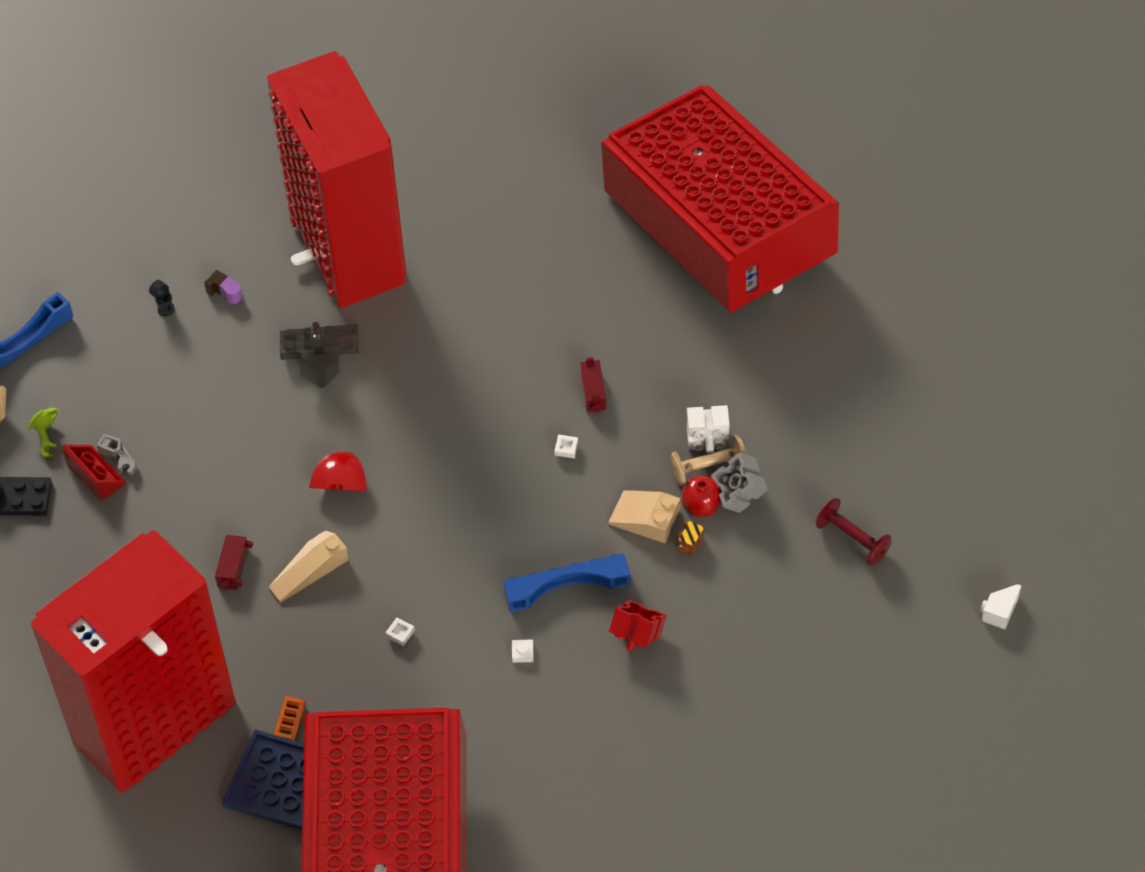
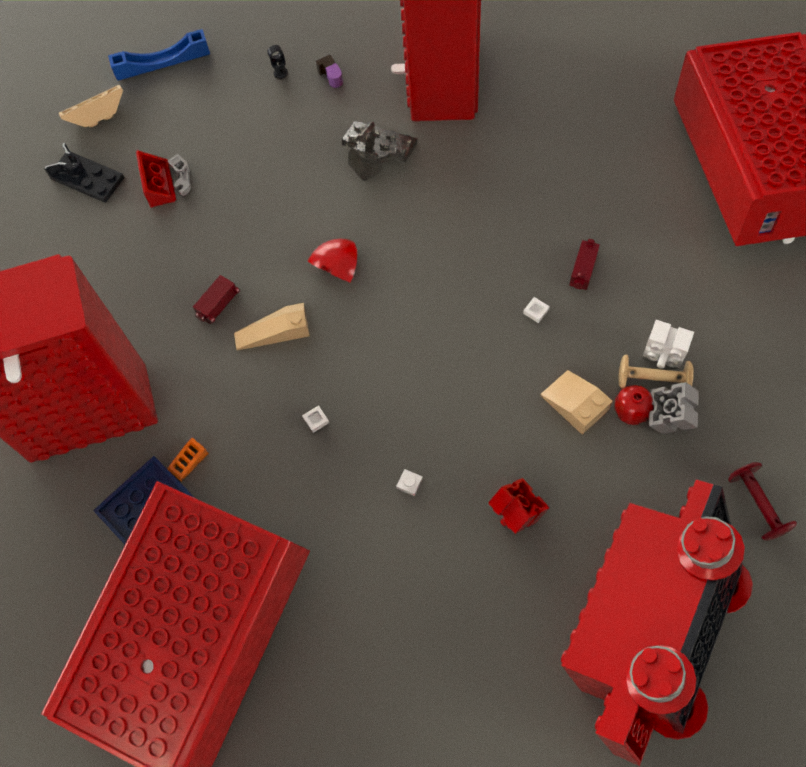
camera: 30 degrees right, 10 degrees up
lime piece [27,408,59,458] -> none
blue arch [503,553,631,612] -> none
brick [677,519,704,557] -> none
none -> red piece [561,480,753,766]

